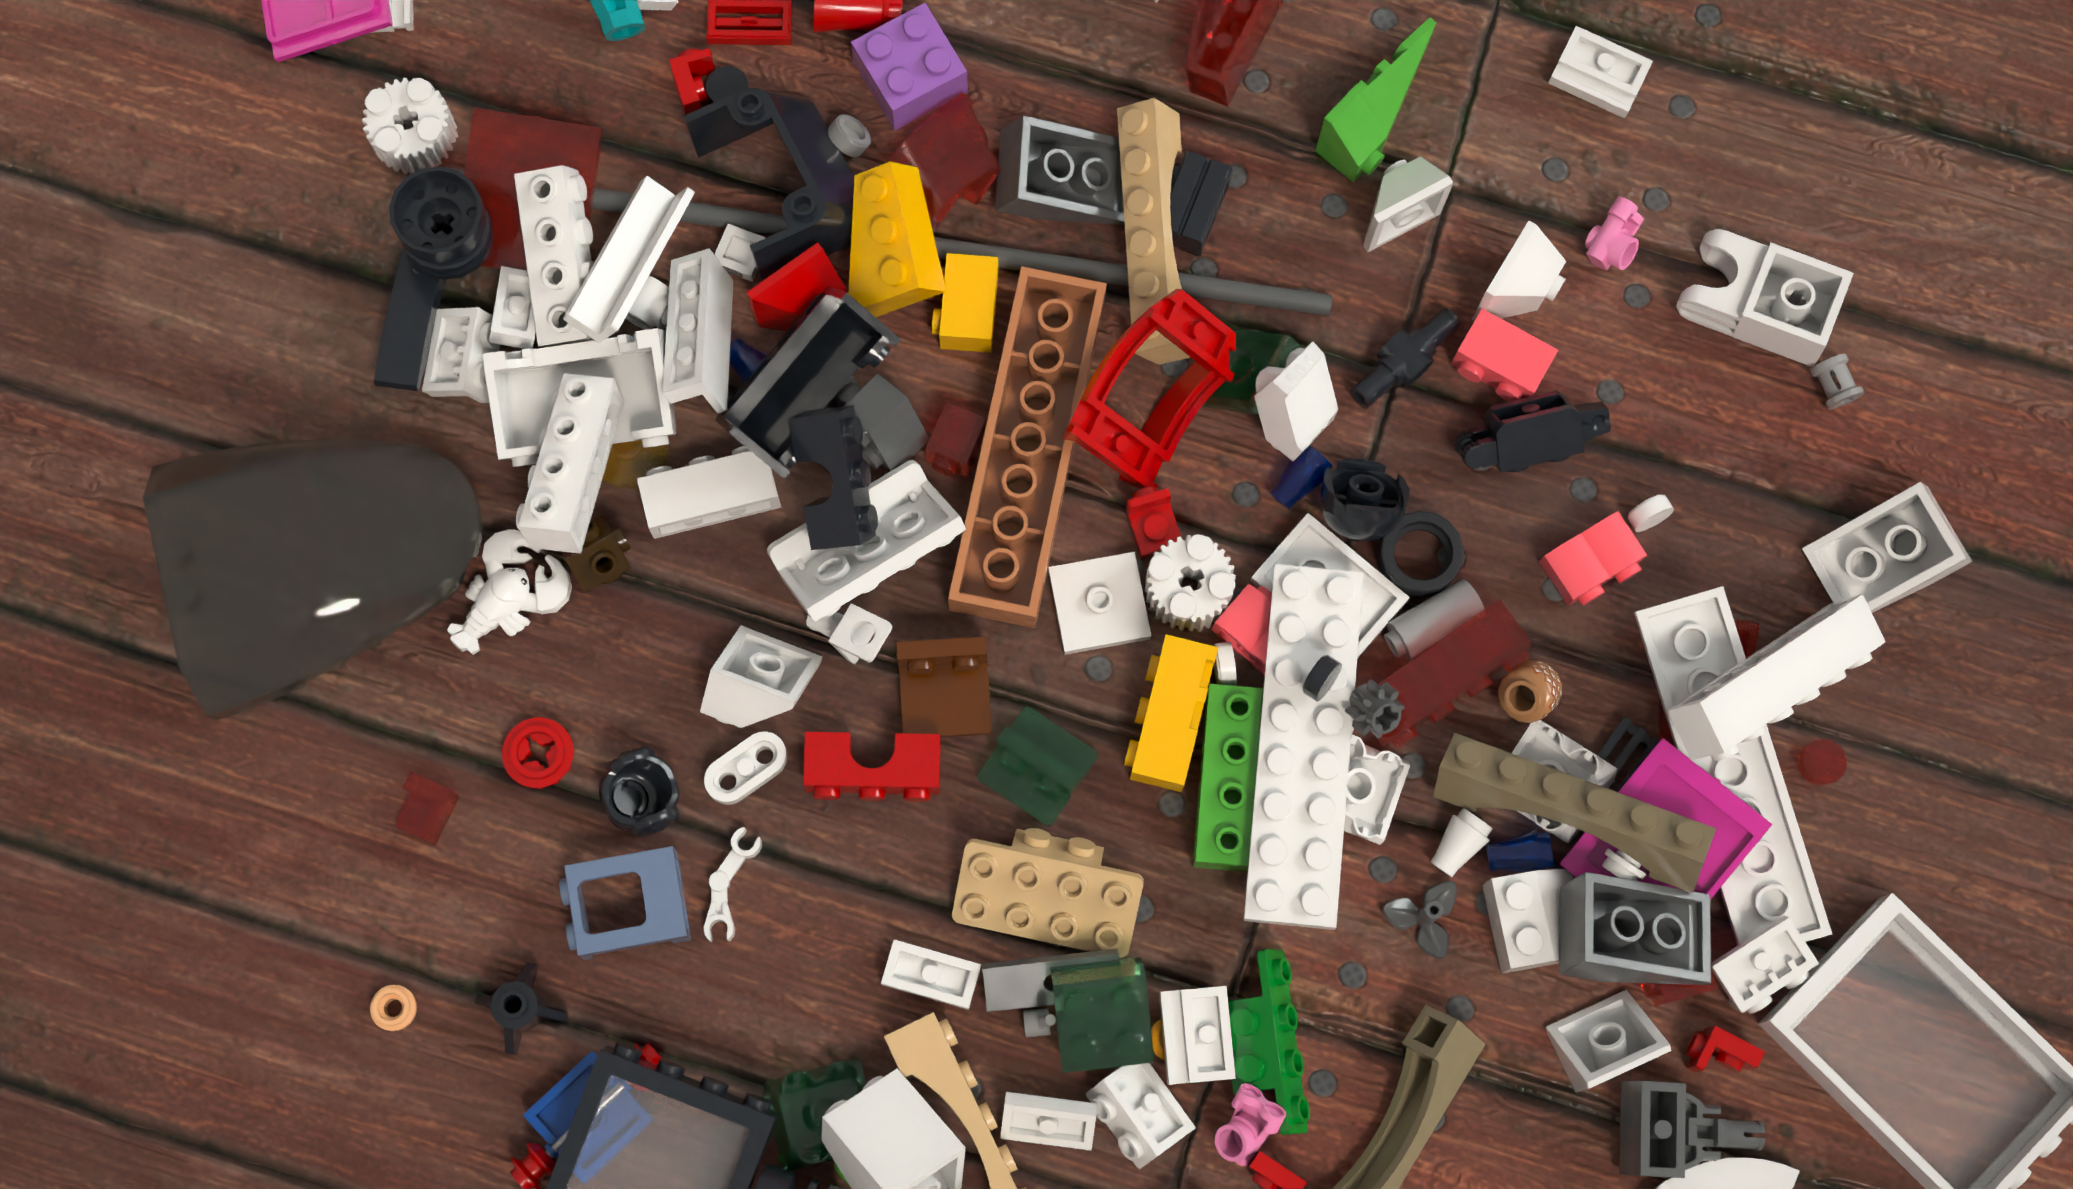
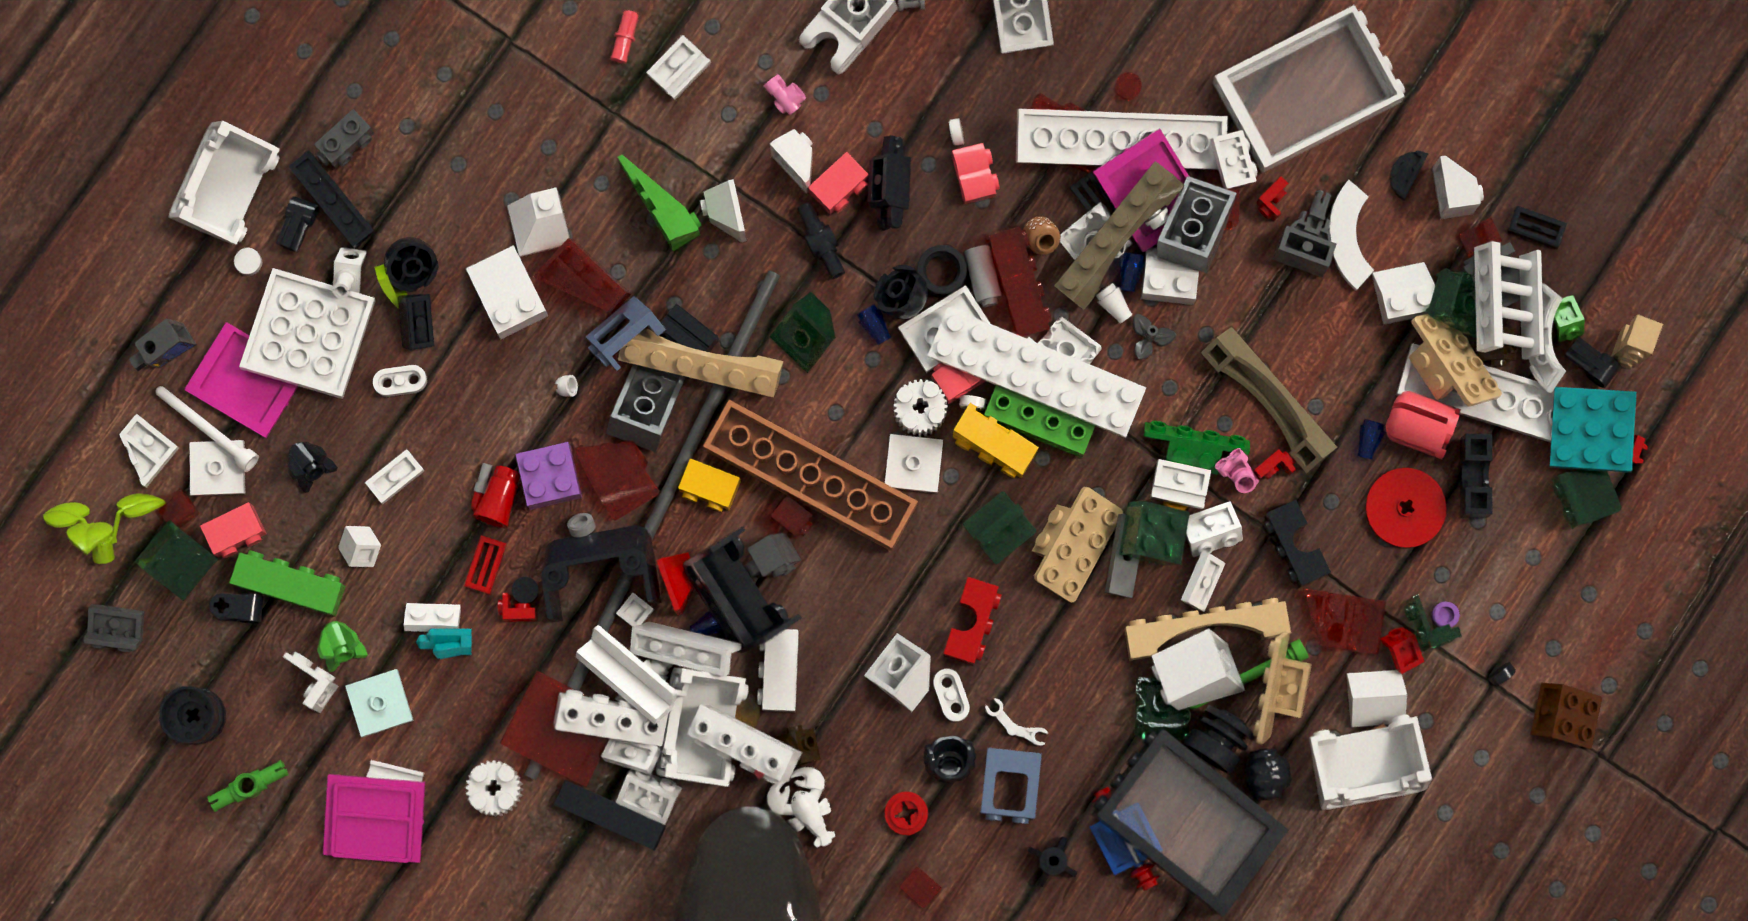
camera: 70 degrees left, 5 degrees up
black wheel [389,166,494,280] -> none
white bracket [767,460,967,622] -> none
black arch [788,405,878,550] -> none
white bracket [806,603,893,664] -> none
yellow wedge [848,161,946,317] -> none
white plate [881,940,981,1010] -> none
reddish brown bracket [896,636,992,738] -> none
light grey hand [1023,1008,1056,1038] -> none
red wedge [1063,289,1236,489] -> none
red bracket [1125,486,1182,560] -> none
white slope [1254,341,1338,461] -> none
black tile [1302,655,1342,702] -> none
dark grey gear [1345,679,1405,738] -> none
white slope [1546,990,1671,1092] -> none
white brick [1668,594,1885,762] -> none
none -> white hinge [555,375,578,397]
none -> sand blue window [586,296,666,371]

